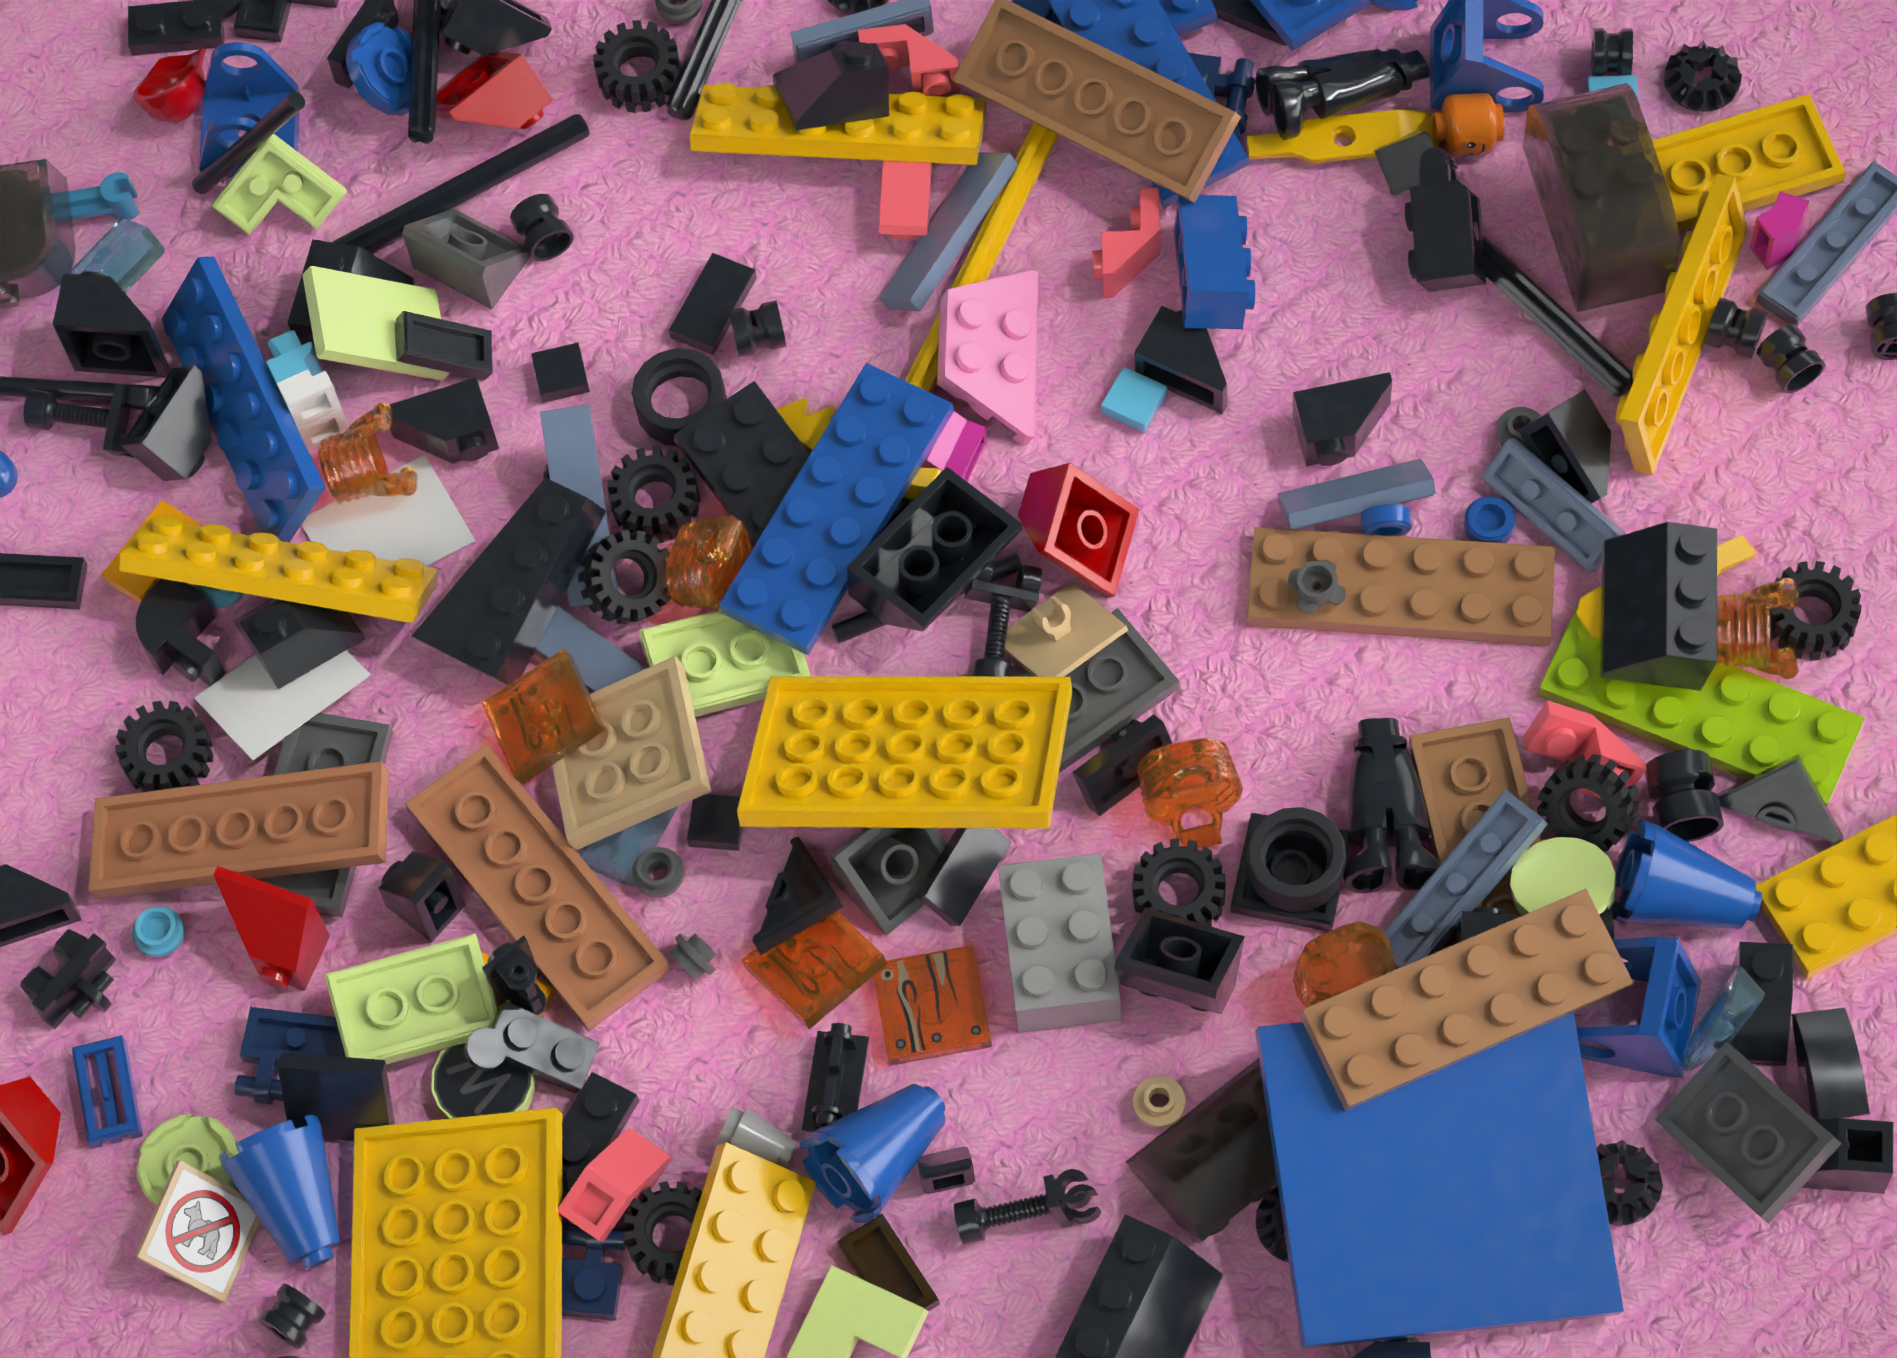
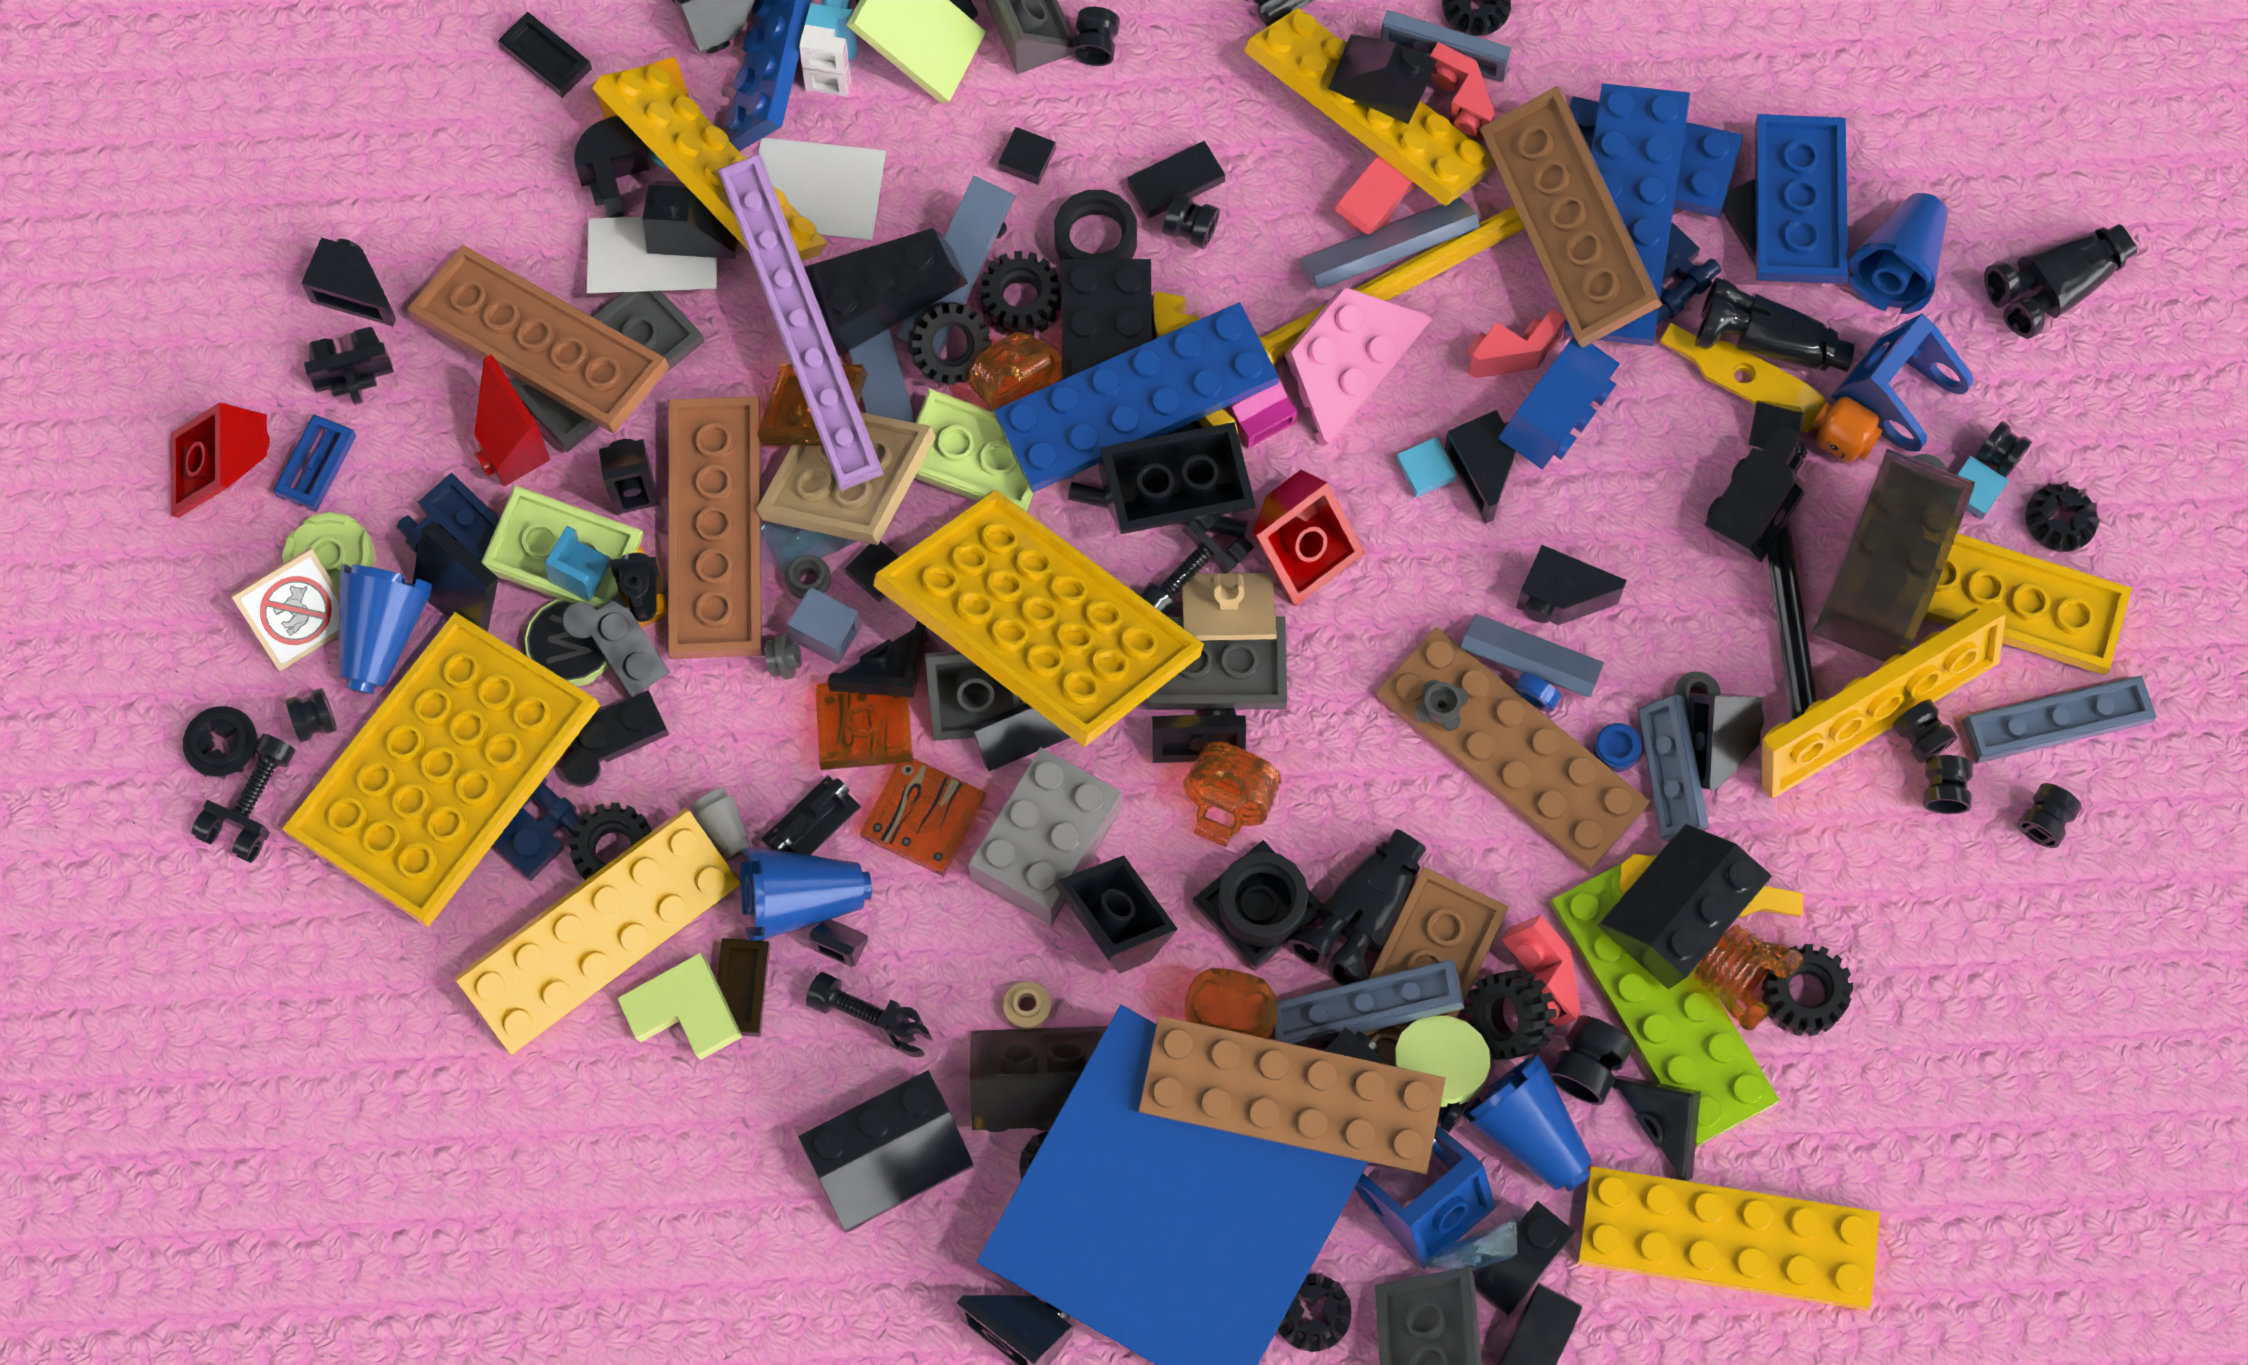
camera: 30 degrees right, 5 degrees up
black tyre [115,700,214,792] -> none
medium azure plate [133,907,185,957] -> none
clear orange piece [318,403,418,504] -> none
black slope [383,377,499,464] -> none
black tile [396,311,493,380] -> none
coral slope [558,1127,673,1242] -> none
black tyre [1132,838,1226,927] -> none
dark pink piece [1750,191,1809,270] -> none
none -> dark azure panel [545,526,611,602]
none -> lavender tile [718,153,884,491]
none -> sand blue panel [787,588,861,665]

